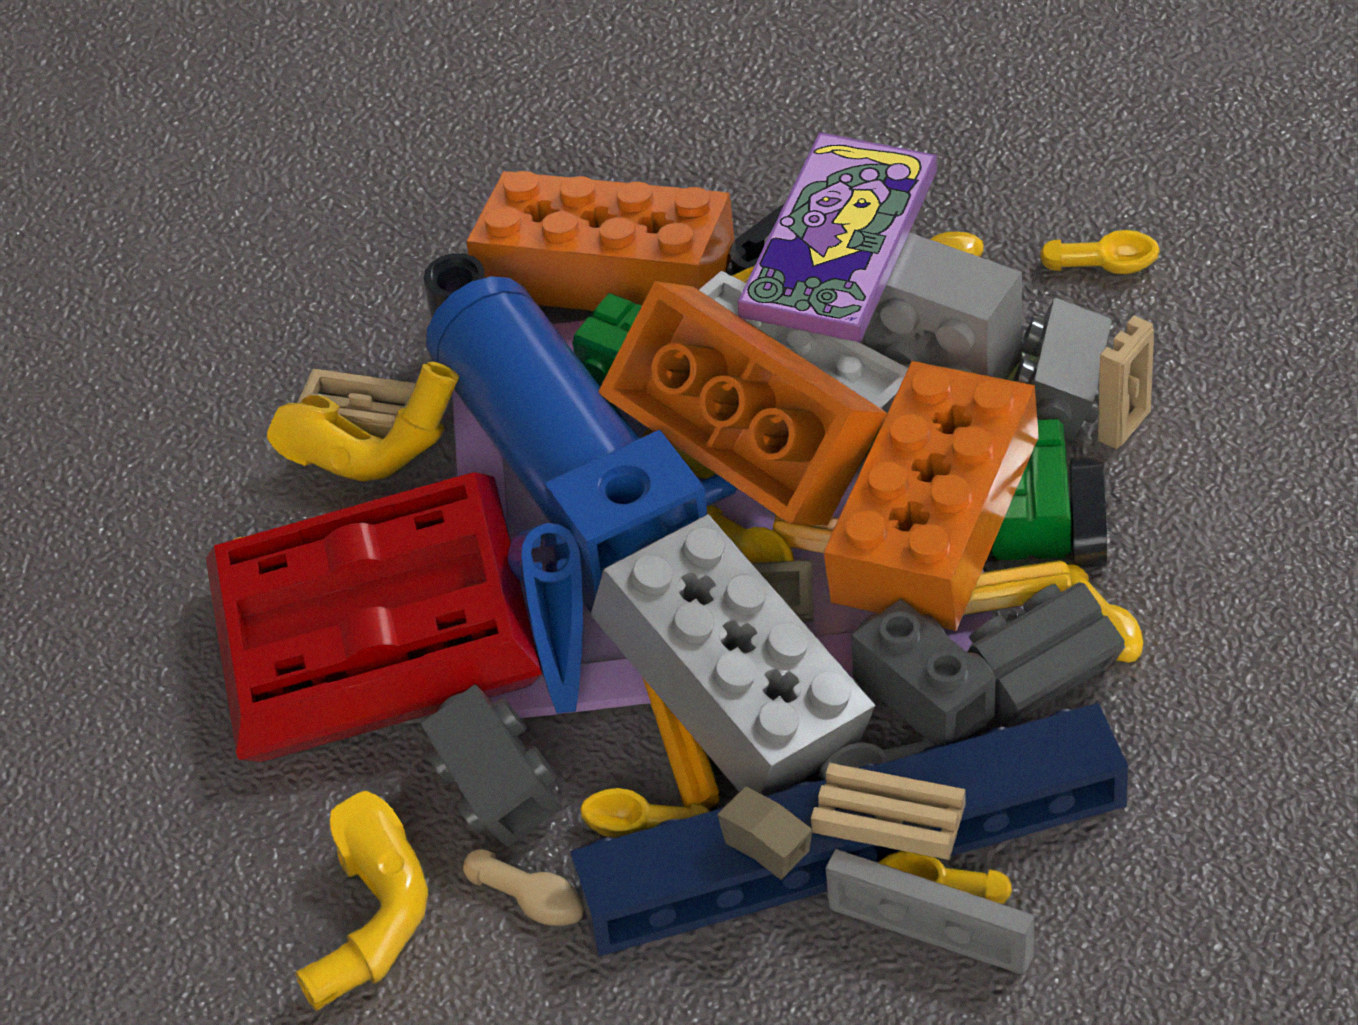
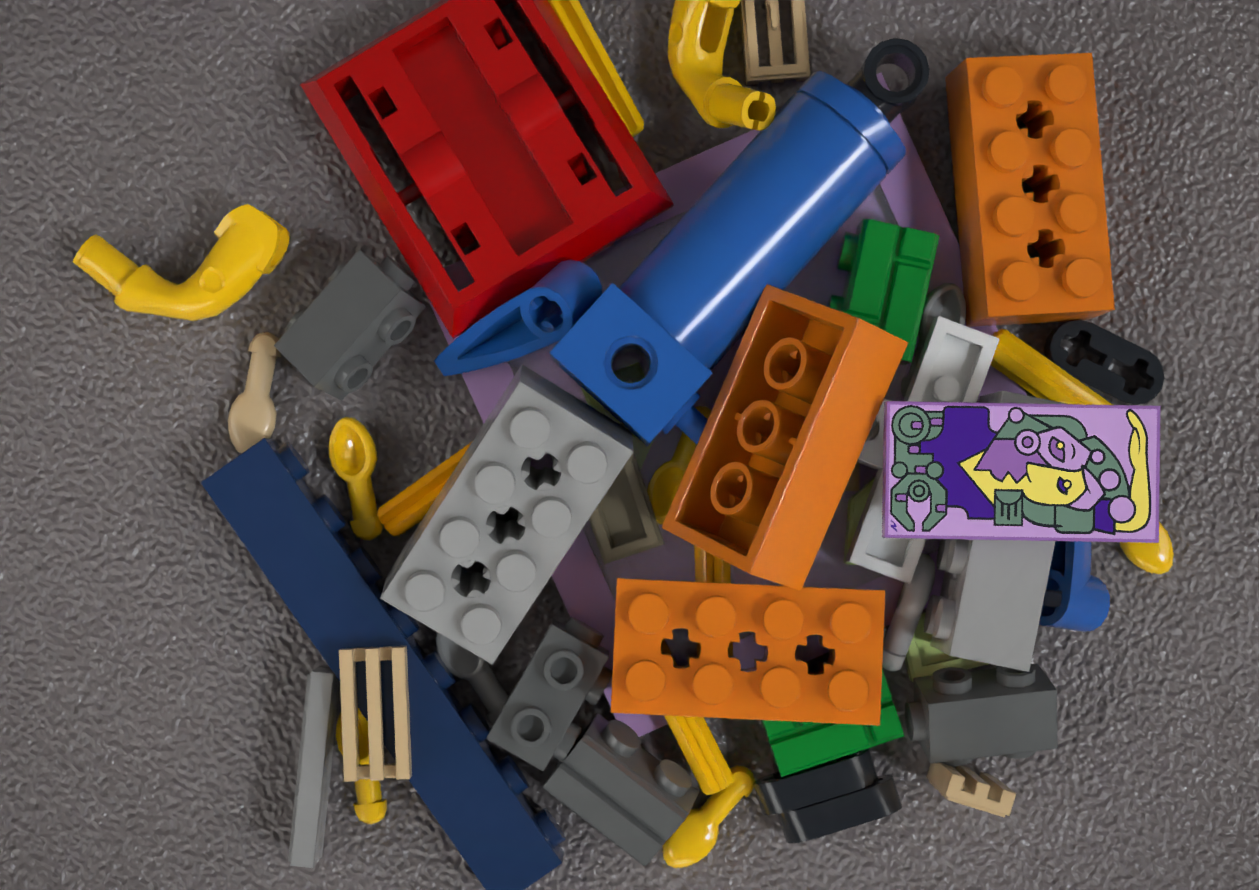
camera: 60 degrees right, 40 degrees up
dark tan piece [717,786,813,880] -> none
yellow piece [1039,230,1160,274] -> none
none -> black beam [778,775,902,844]

